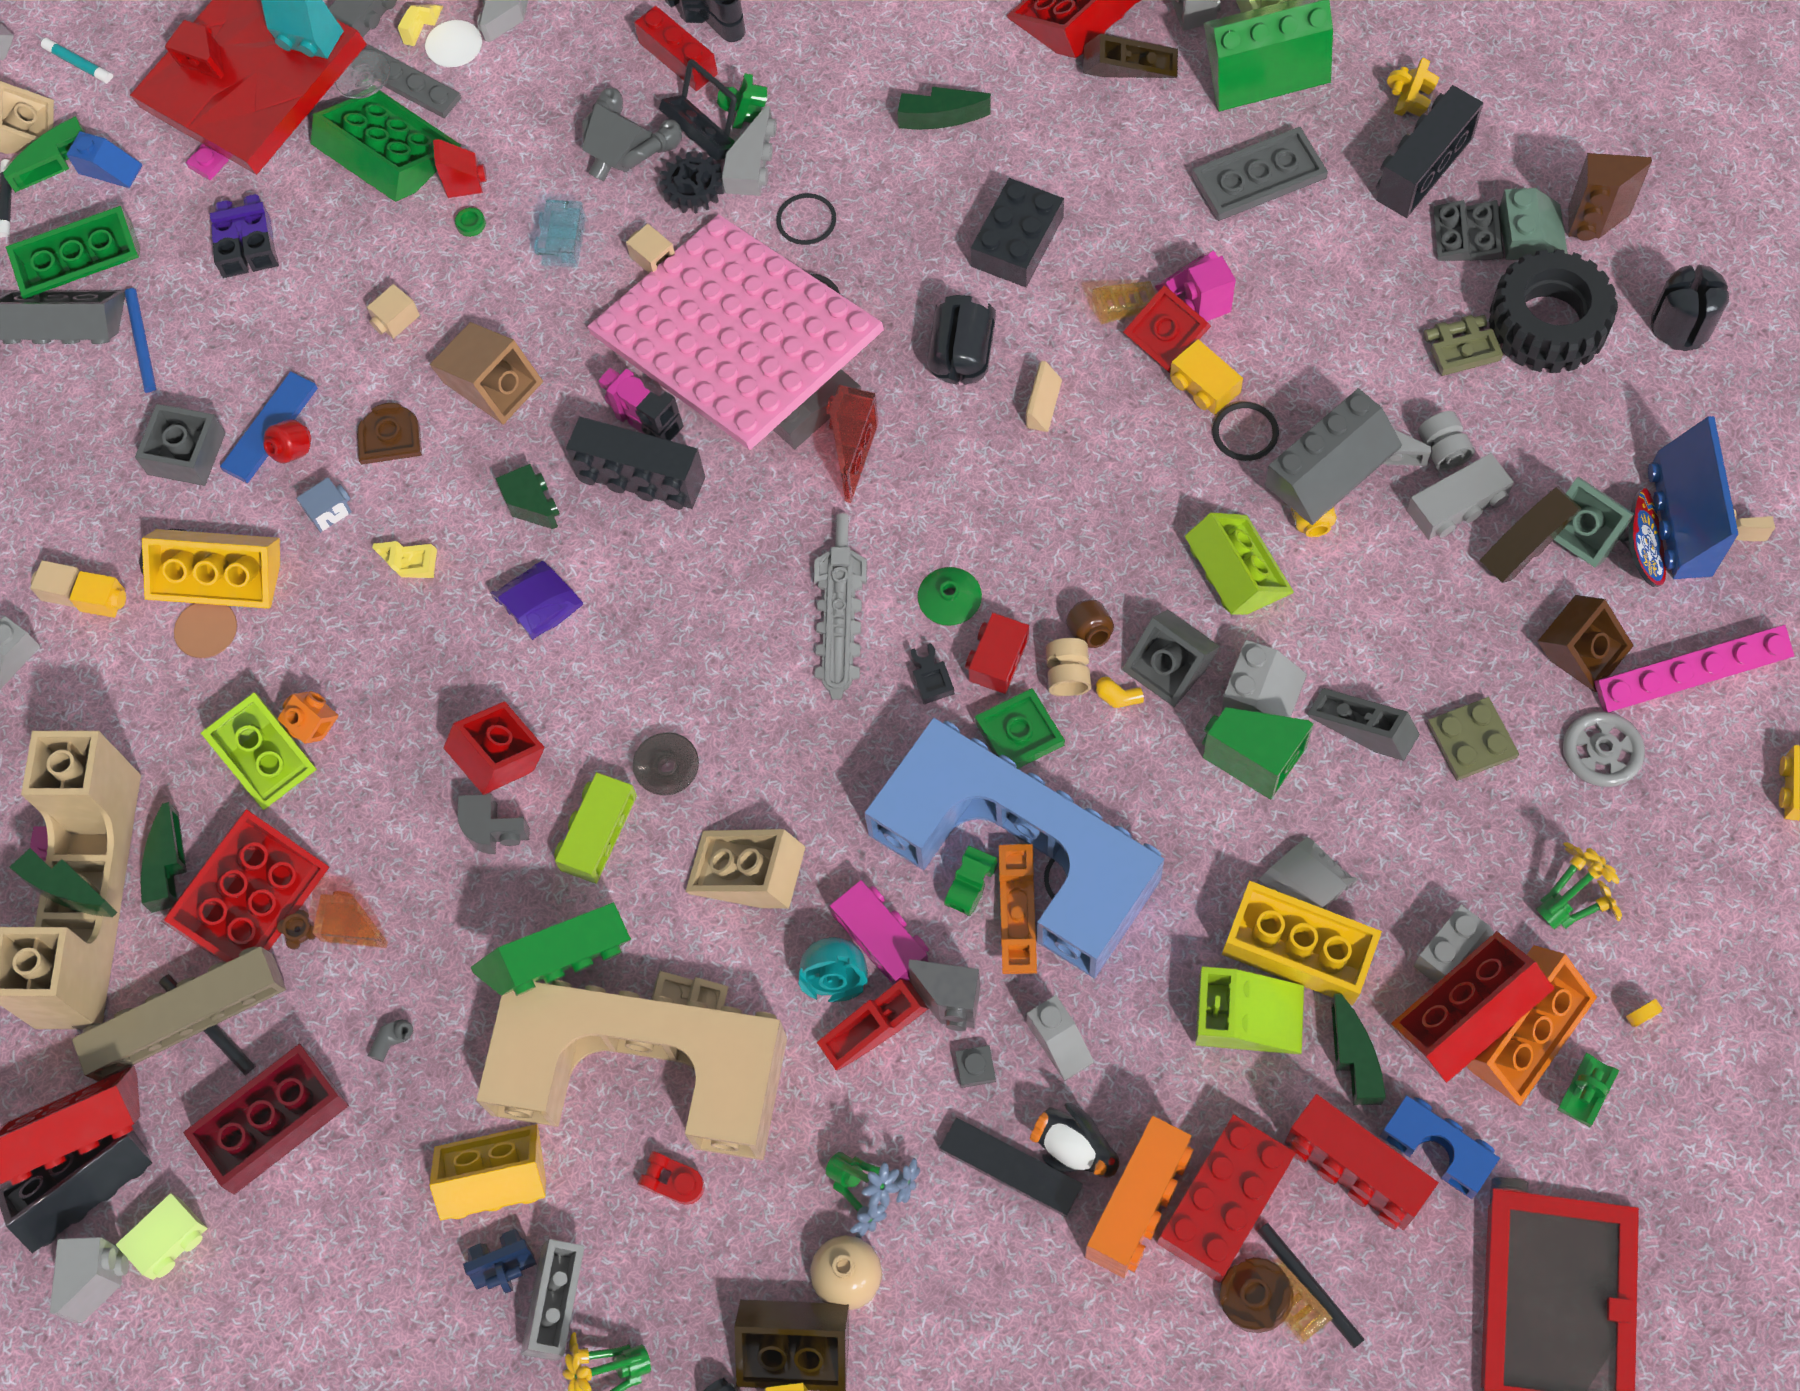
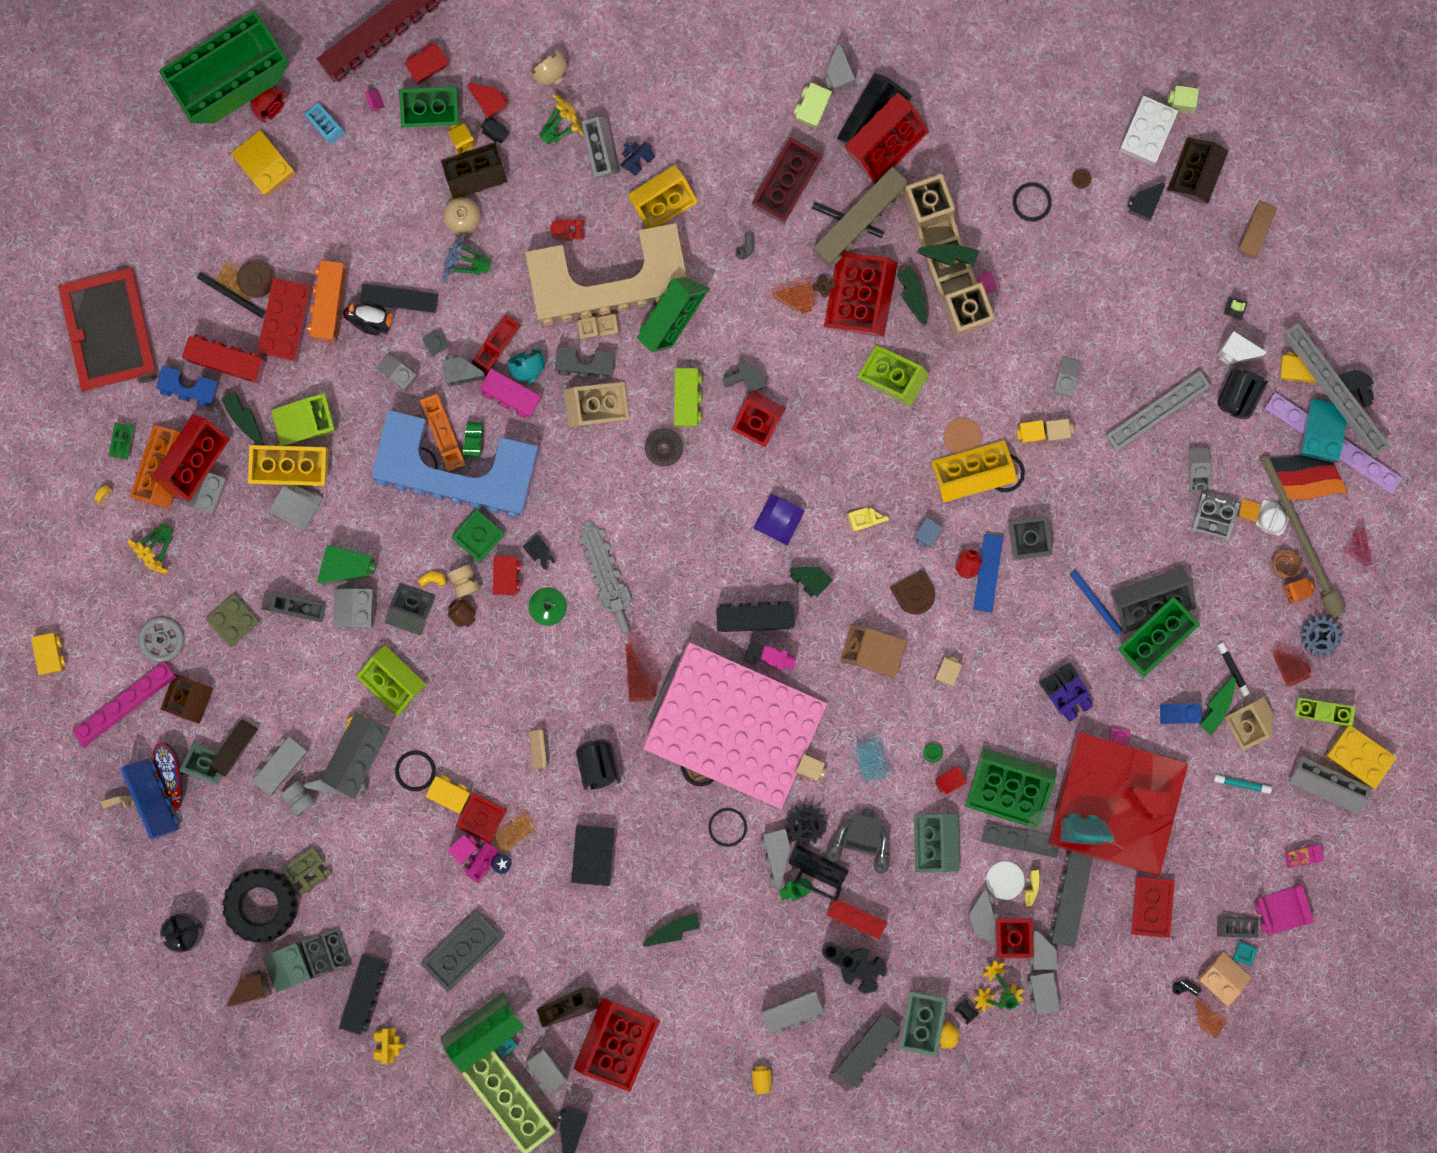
camera: 150 degrees right, 20 degrees up
orange brick [277,691,339,744] -> none
none -> dark blue tile [491,854,511,874]
none -> dark grey arch [555,346,614,380]
none -> sand green slope [914,814,960,872]

